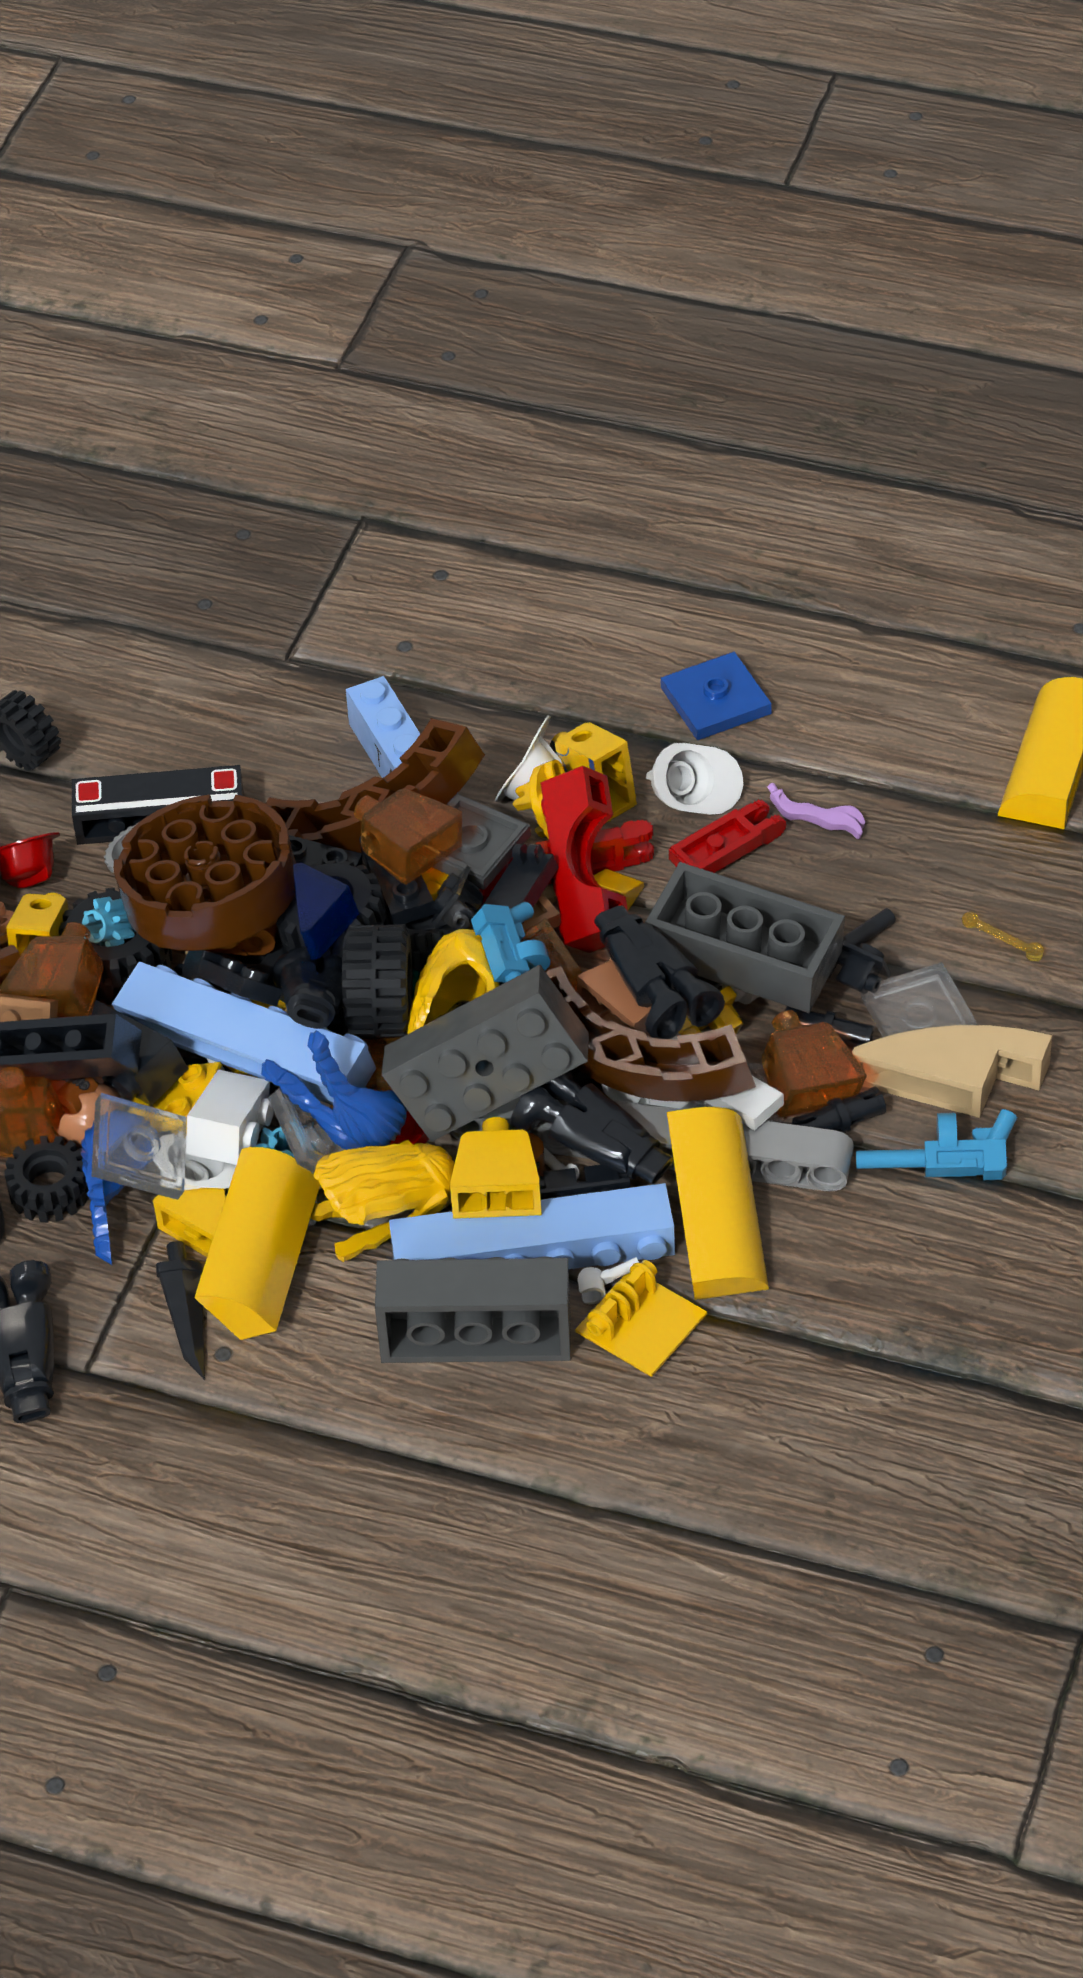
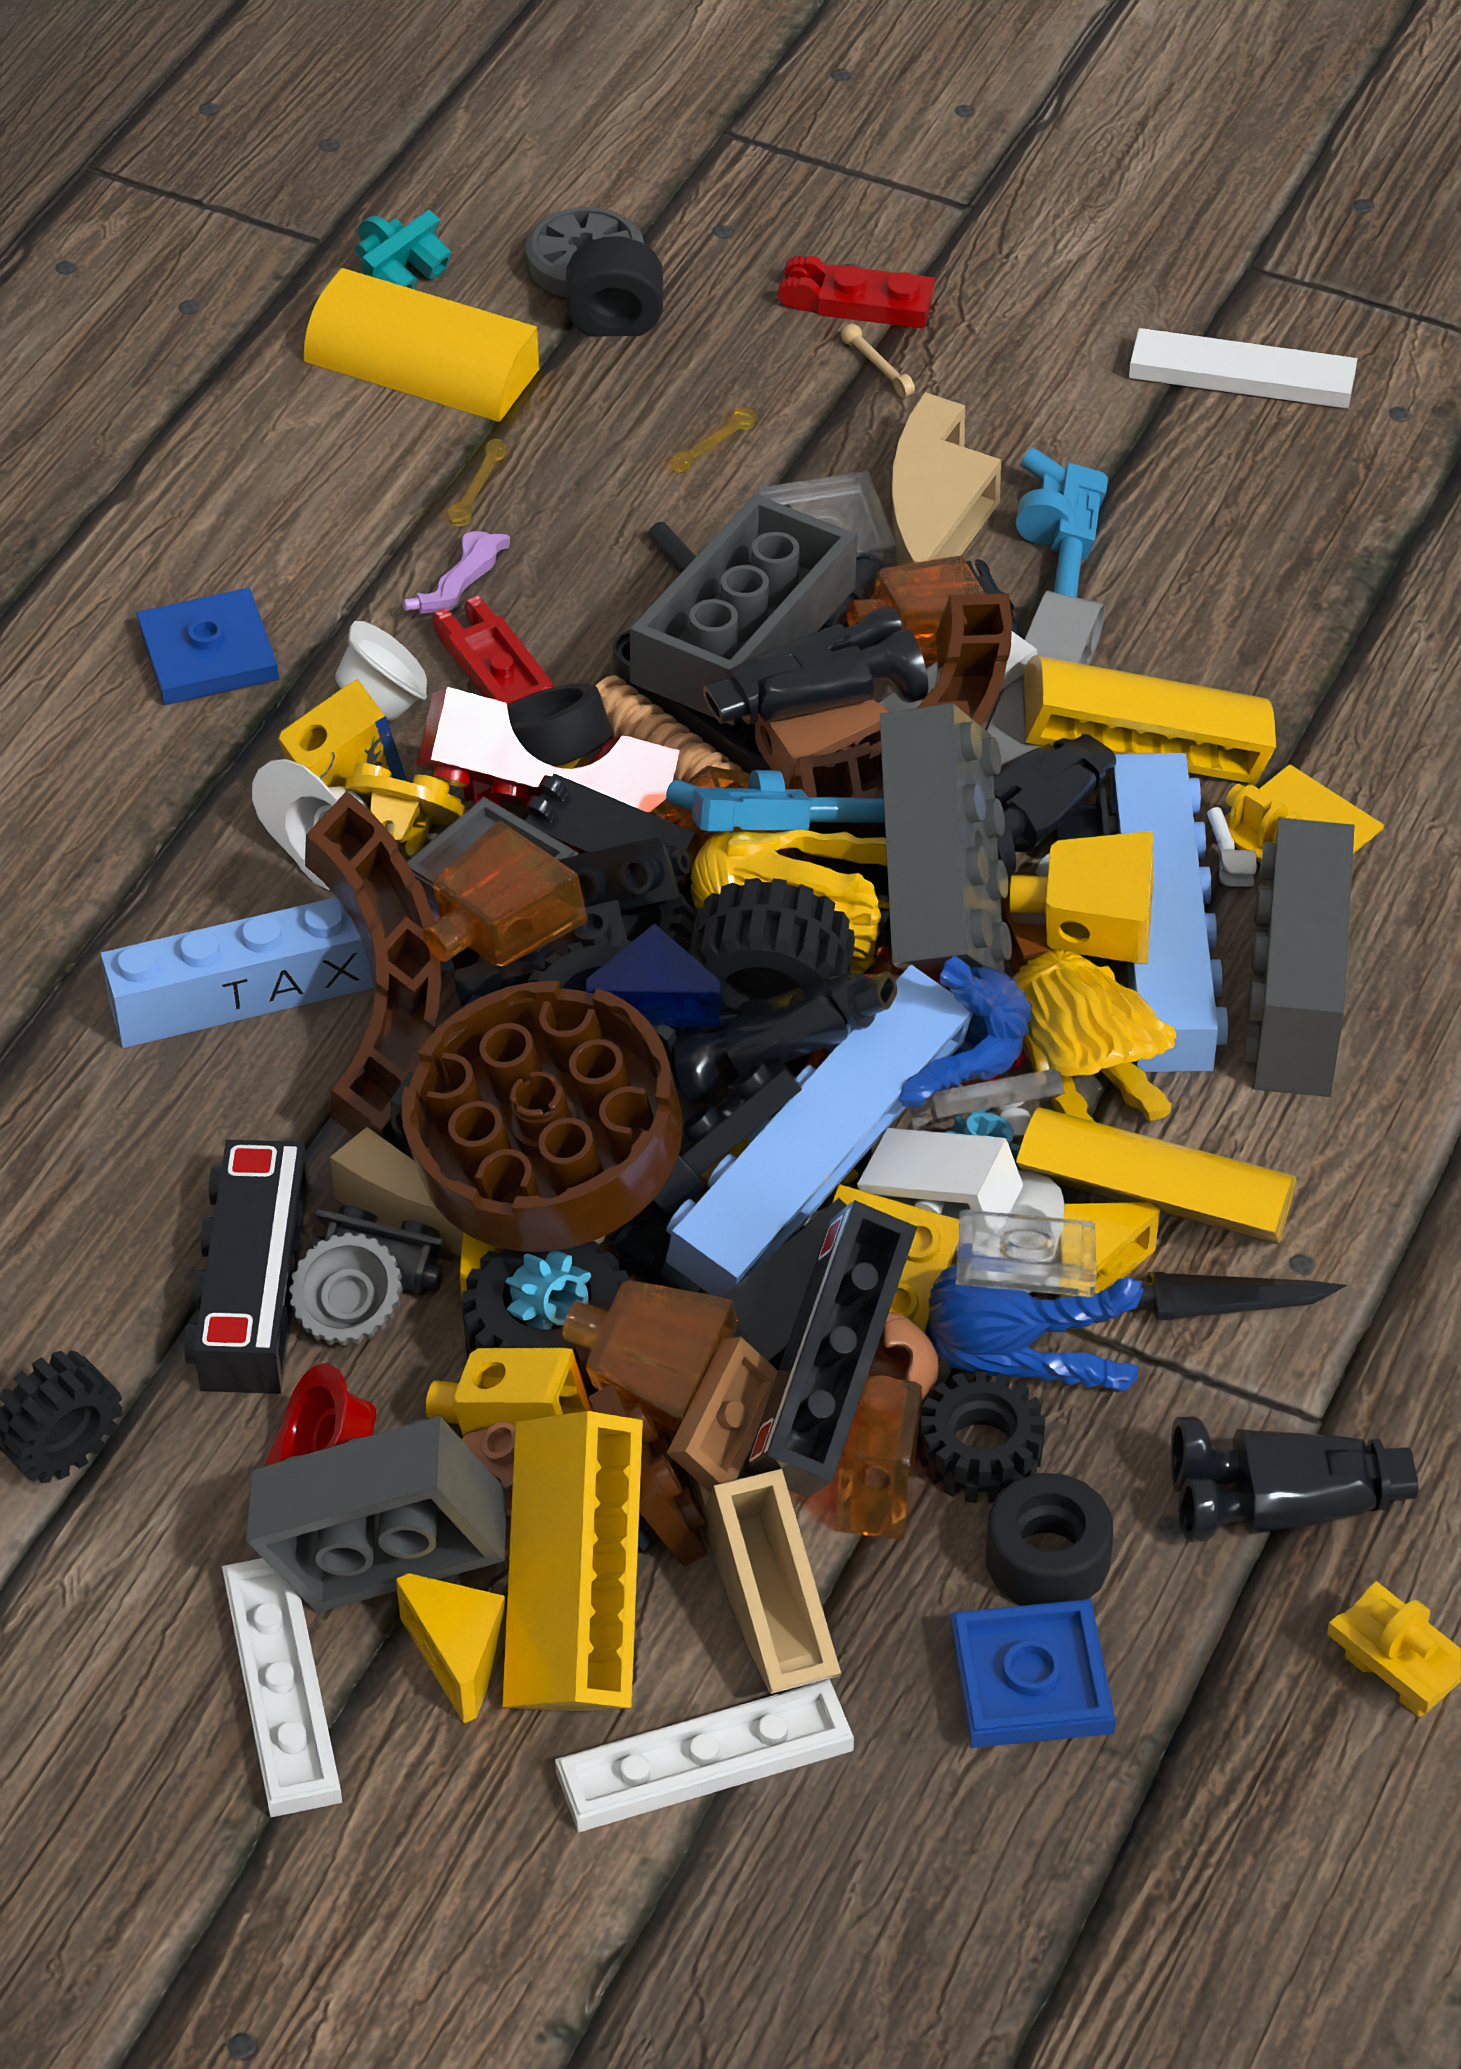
camera: 85 degrees left, 0 degrees up
none -> clear yellow hinge [448,439,507,526]
none -> black tyre [507,683,611,767]

